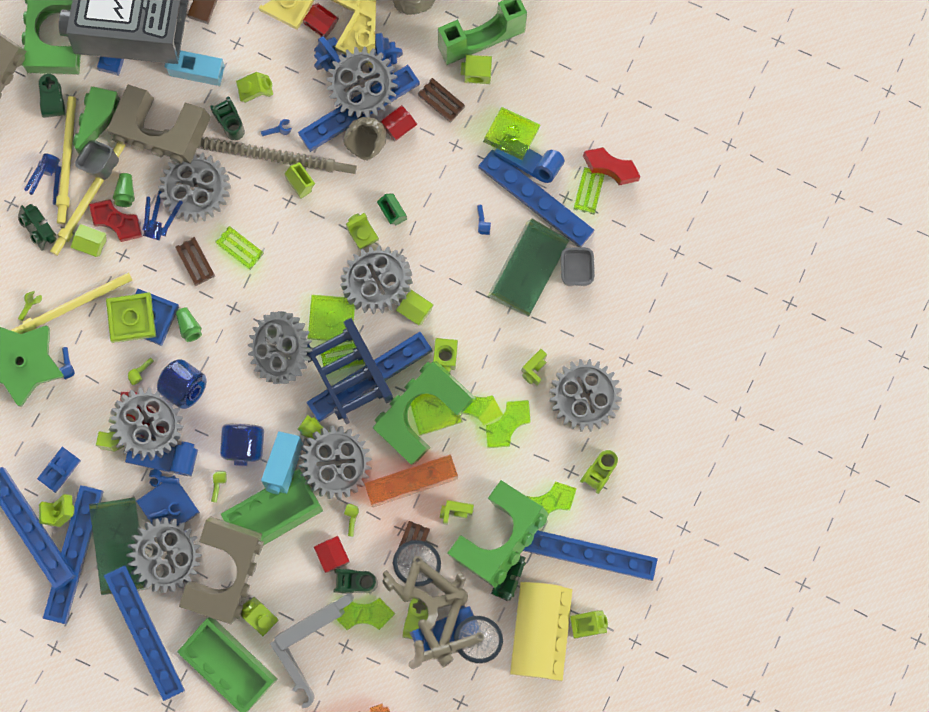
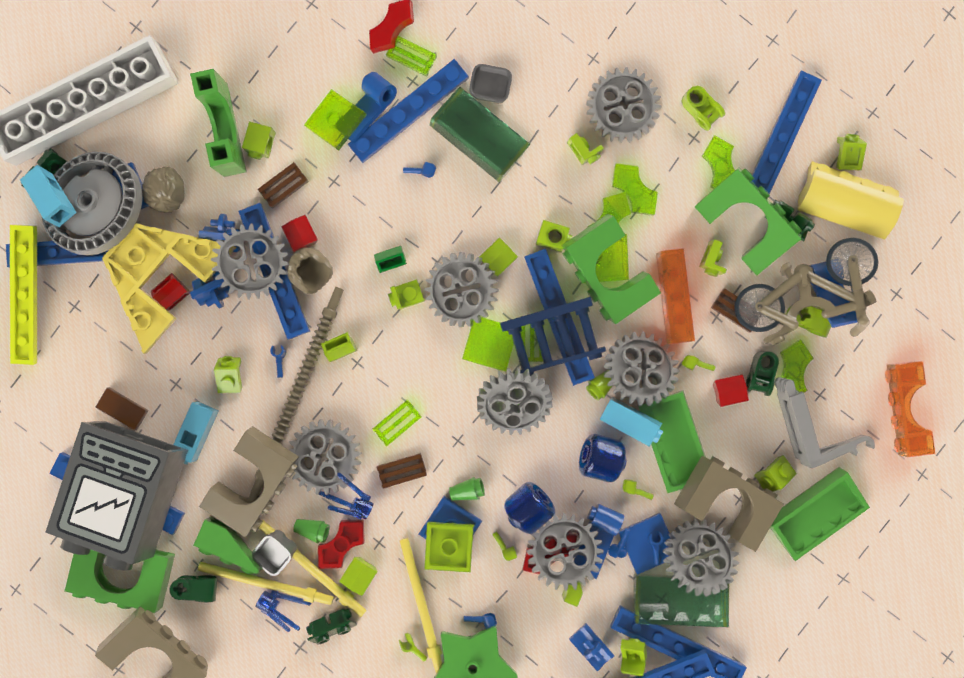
camera: 70 degrees left, 10 degrees up
blue plate [104,565,185,701] -> none
dark green piece [209,96,245,141] -> none

